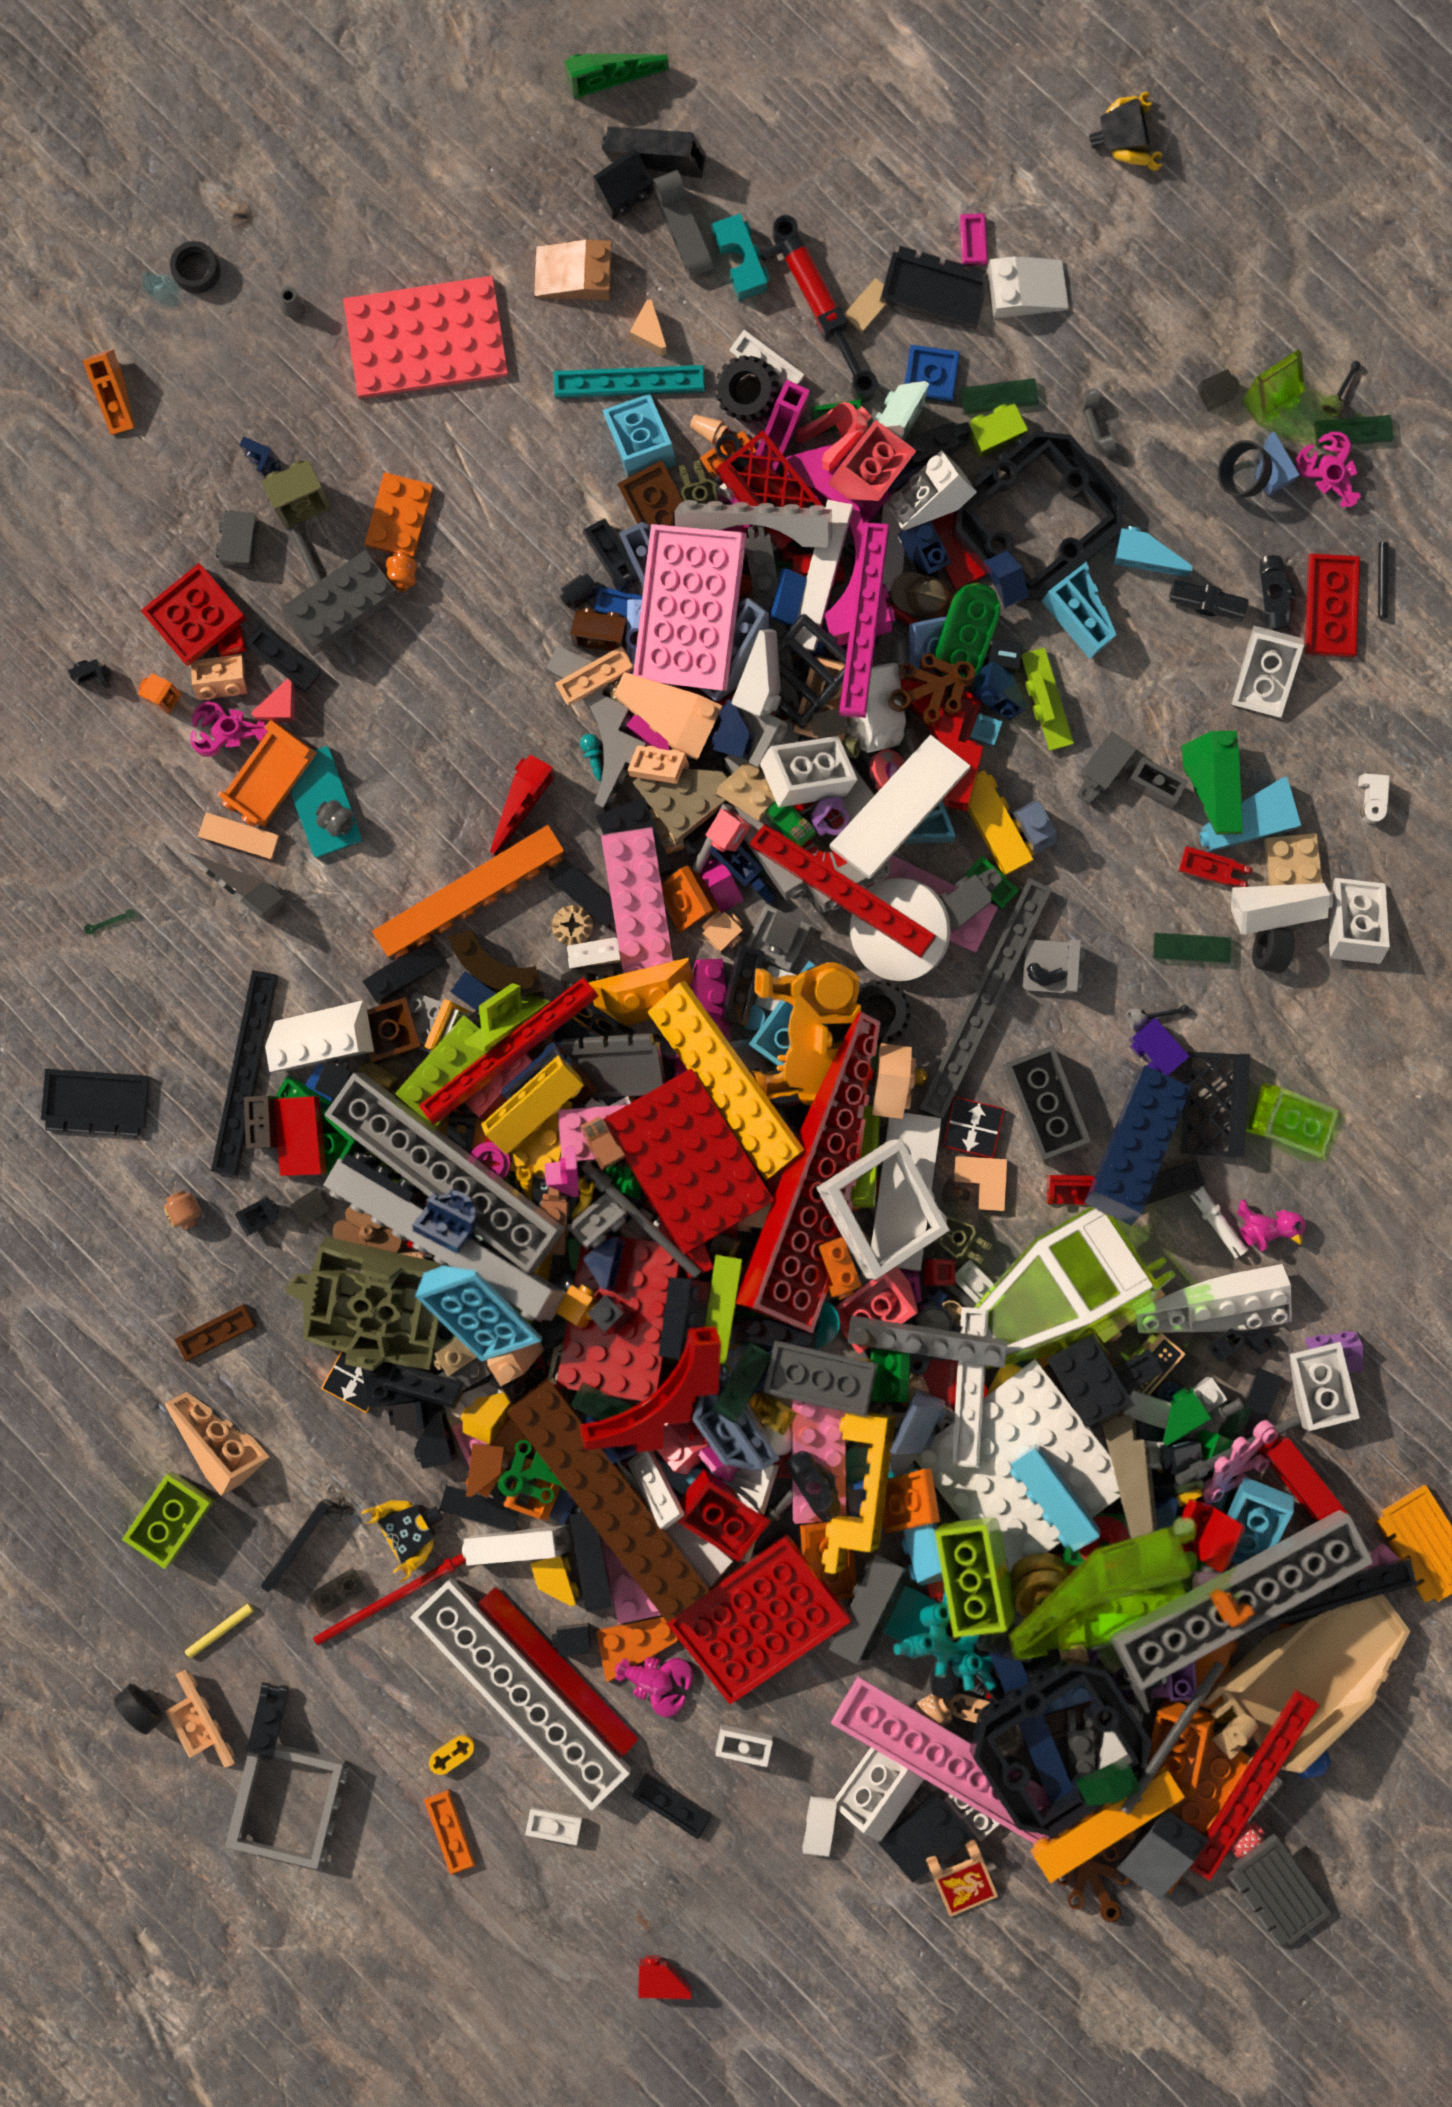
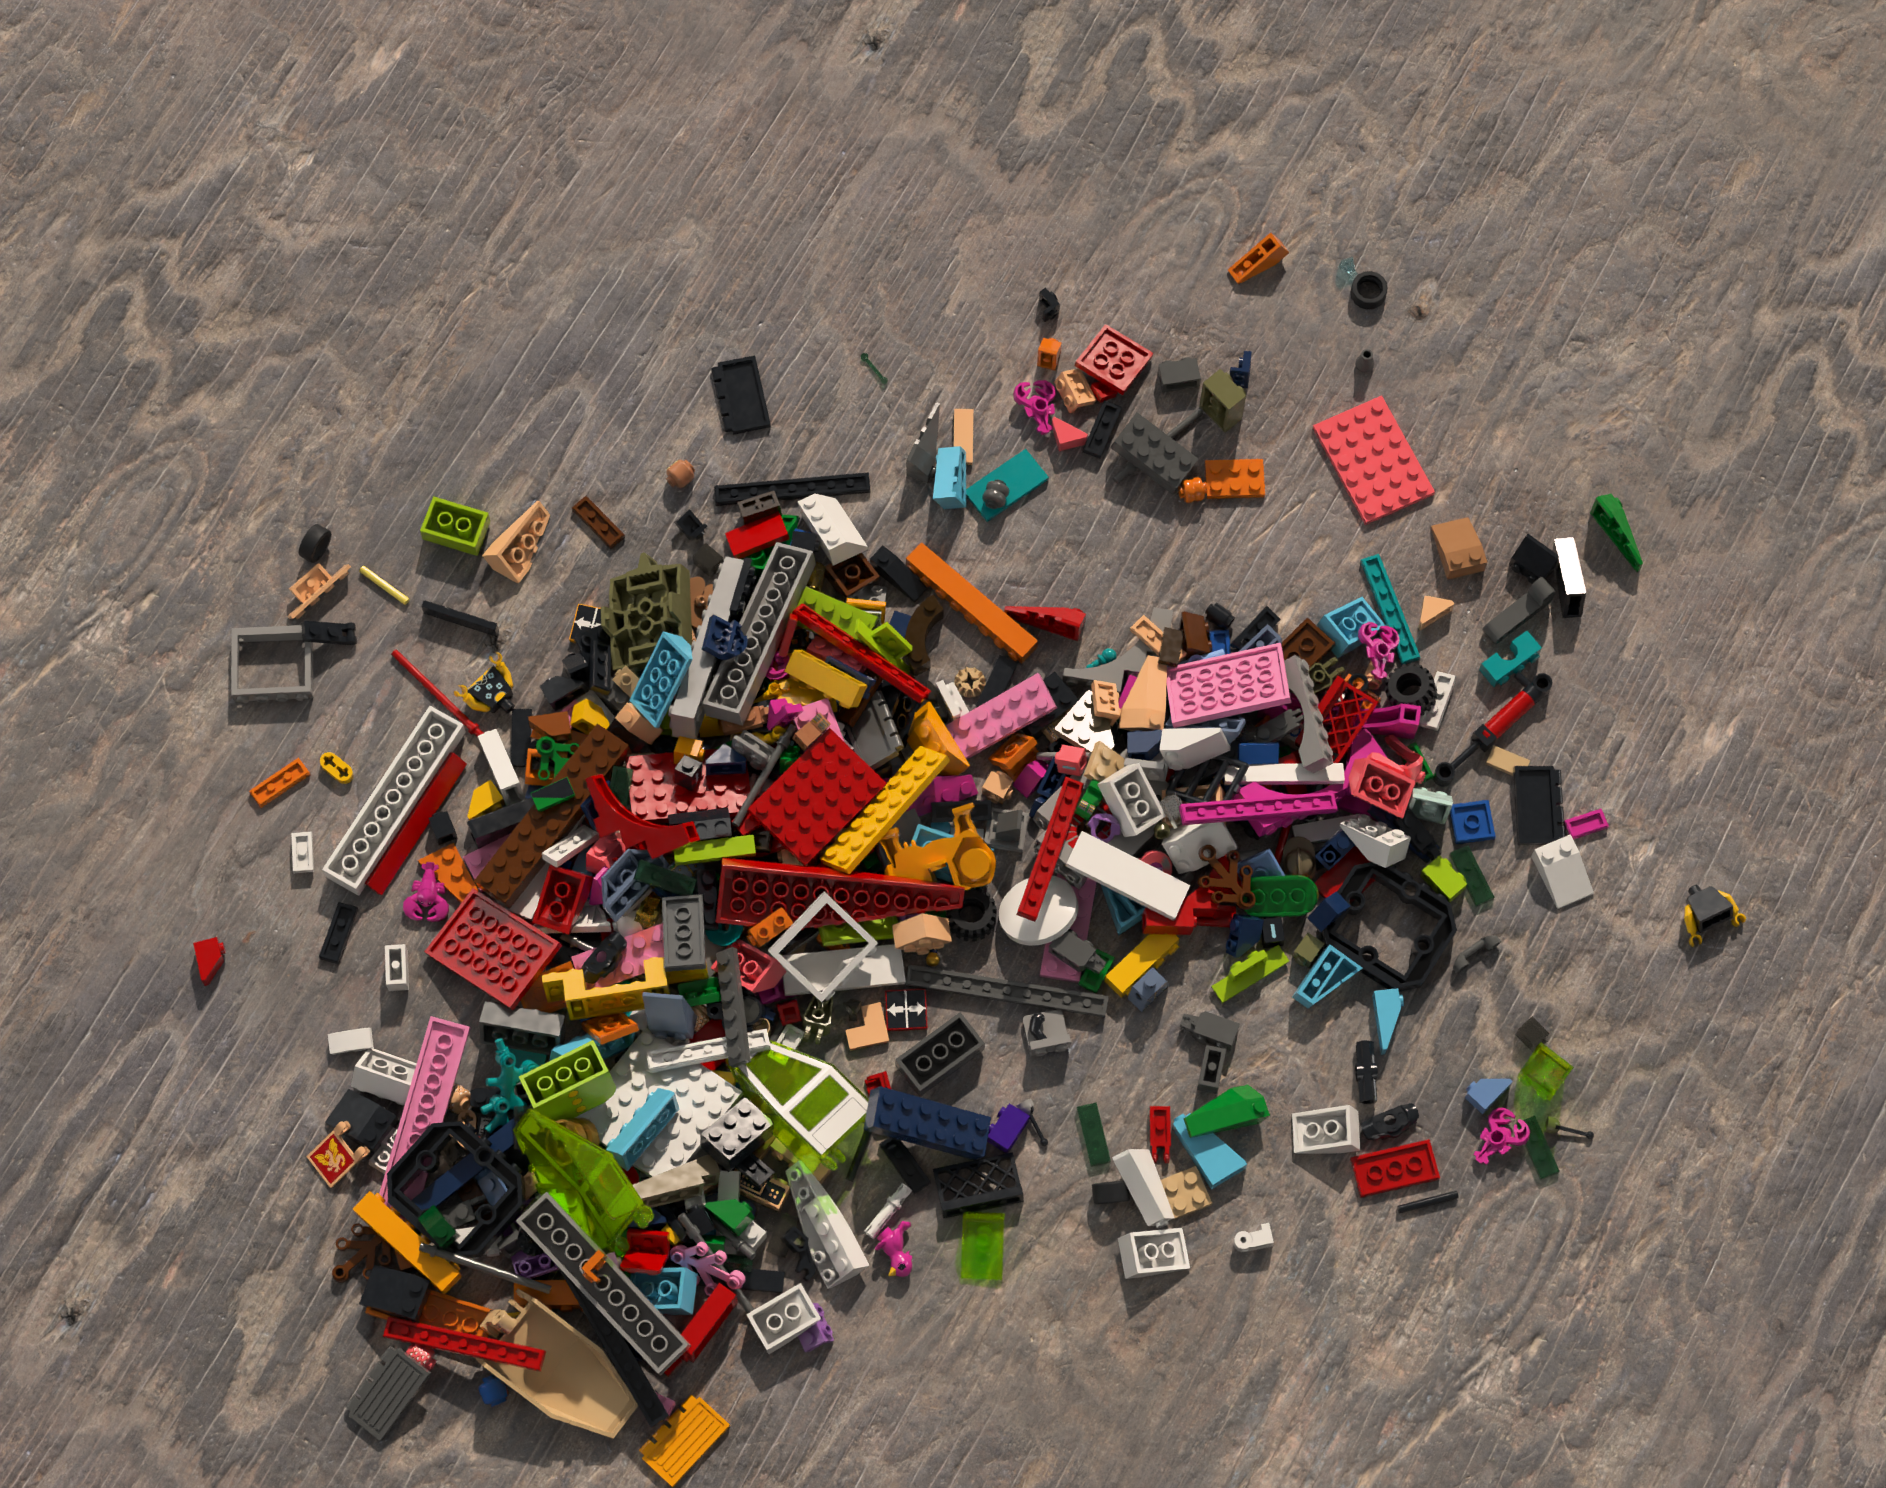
camera: 75 degrees right, 15 degrees down
orange panel [218,720,317,827] -> none
clear smoke slope [307,1567,366,1618] -> none
medium azure plate [969,713,1002,747] -> none
orange slope [1147,1698,1215,1798] -> none
black tyre [1217,440,1273,497] -> none
none -> tile [530,777,576,812]
none -> red tile [779,613,798,657]
none -> black bar [846,1130,872,1182]
none -> medium azure wedge [933,446,966,509]
none -> dark brown tile [1158,627,1184,668]
none -> olive brick [1292,933,1324,968]
none -> dark pink animal [1358,622,1399,680]

